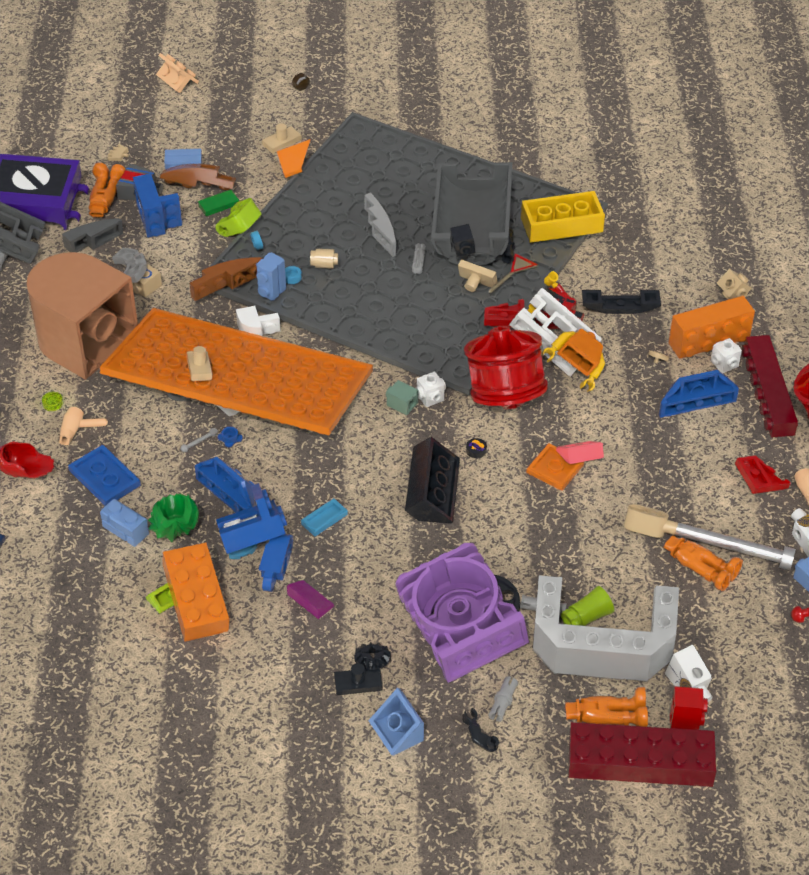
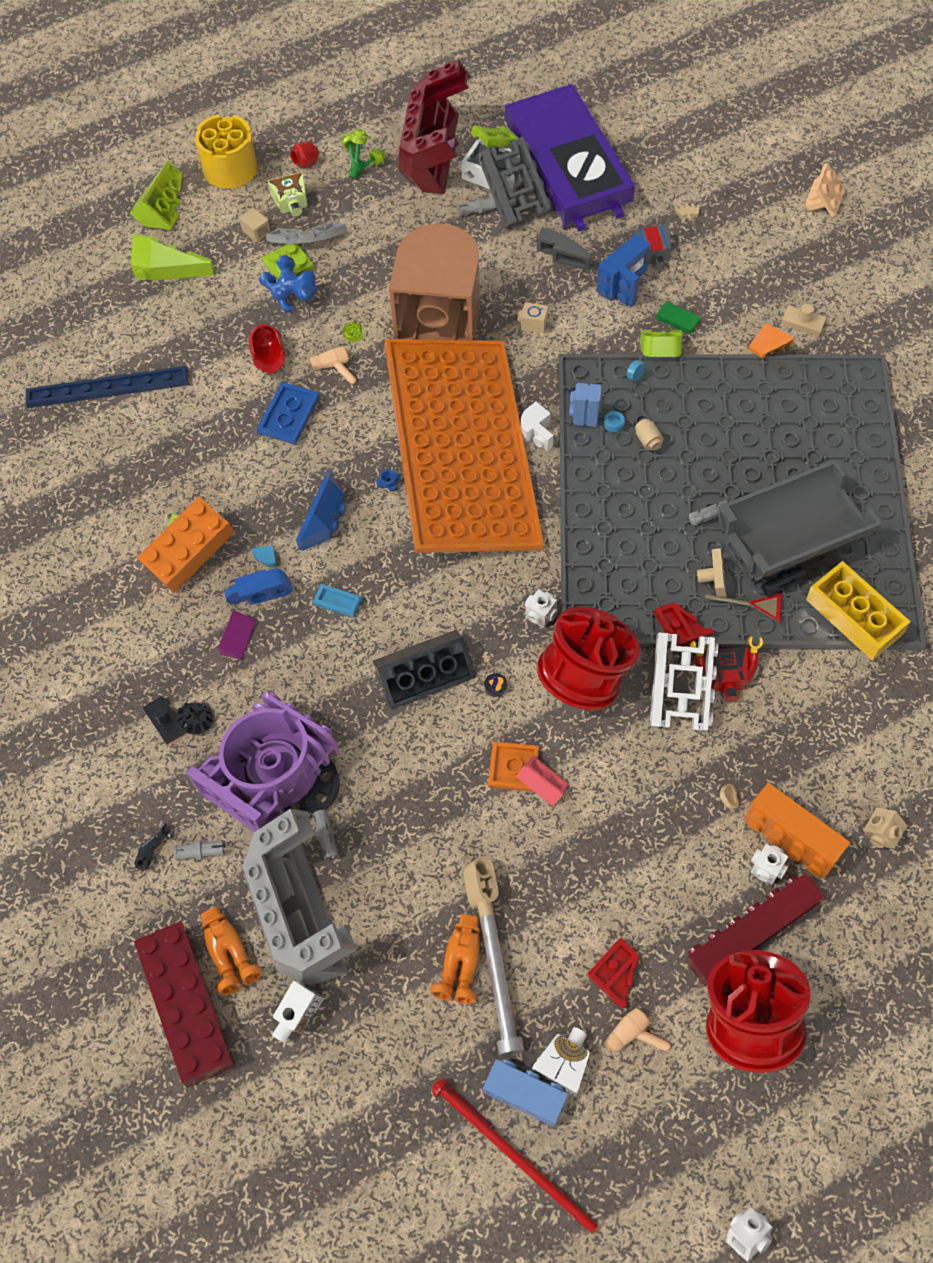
camera: 65 degrees right, 15 degrees up
orange piece [89,163,126,217] -> none
medium blue brick [100,499,149,547] -> none
light grey tile [112,248,147,283] -> none
green hair [148,493,199,542] -> none
dark orange slope [160,164,236,190] -> none
medium blue brick [164,149,203,169] -> none
light grey hinge [180,428,218,452] -> none
tan tile [187,346,212,381] -> none
dark orange slope [189,257,262,301] -> none
blue brick [216,483,287,554] -> none
dark brown tile [292,73,310,91] -> none
light grey slope [364,192,396,257] -> none
medium blue slope [368,688,424,756] -> none
sand green brick [386,380,418,415] -> none
black brick [450,224,476,257] -> none
orange torso [541,329,605,392] -> none
lime plant [561,586,614,626] -> none
black slope [582,290,661,314] -> none
blue wedge [659,370,739,418] -> none
red brick [670,686,708,730] -> none

